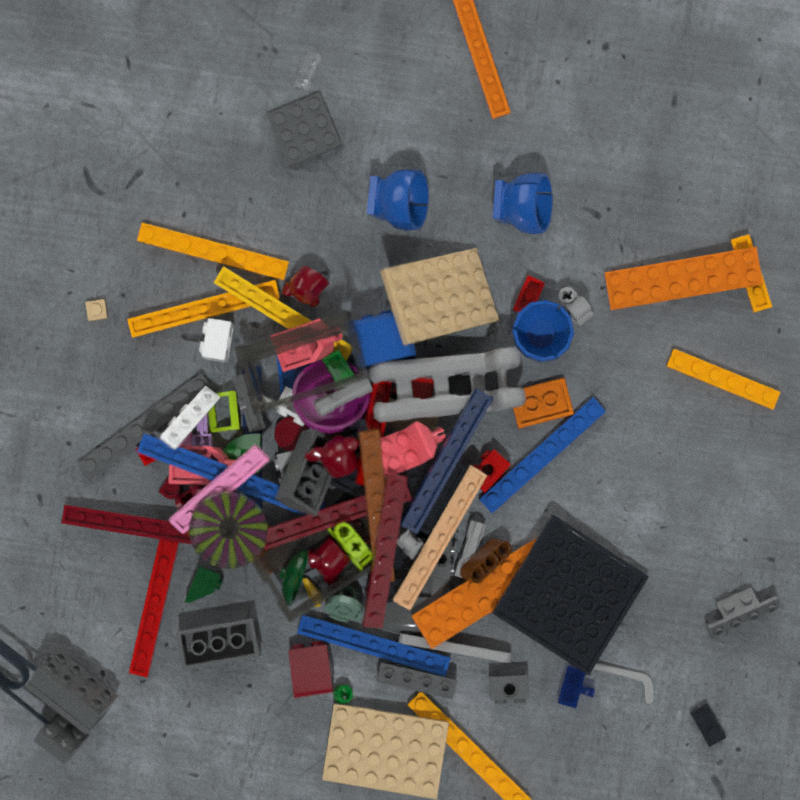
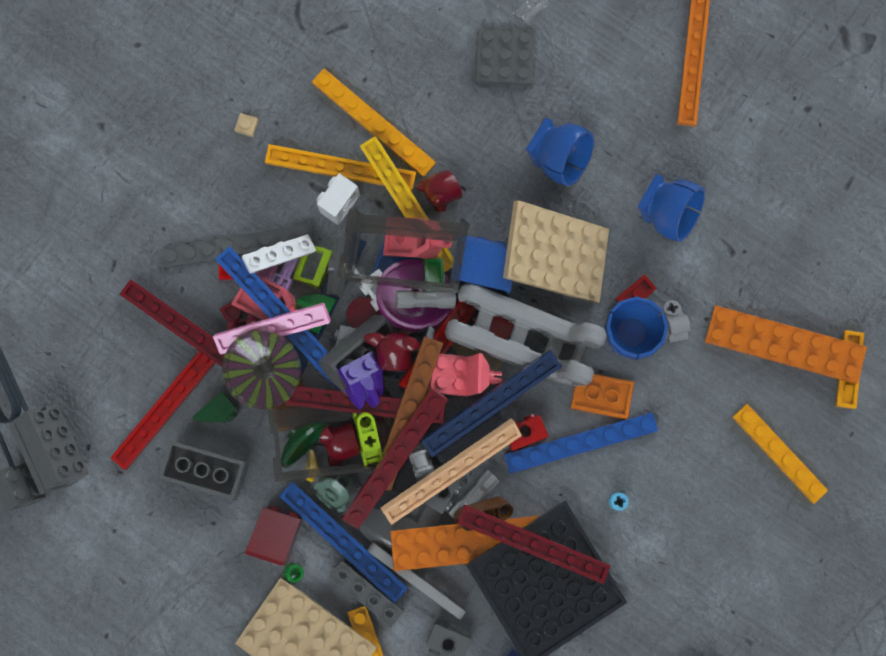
camera: 25 degrees right, 5 degrees down
none -> dark purple plate [337,351,383,410]
none -> dark red plate [456,504,611,584]
none -> medium azure bush [608,493,629,511]

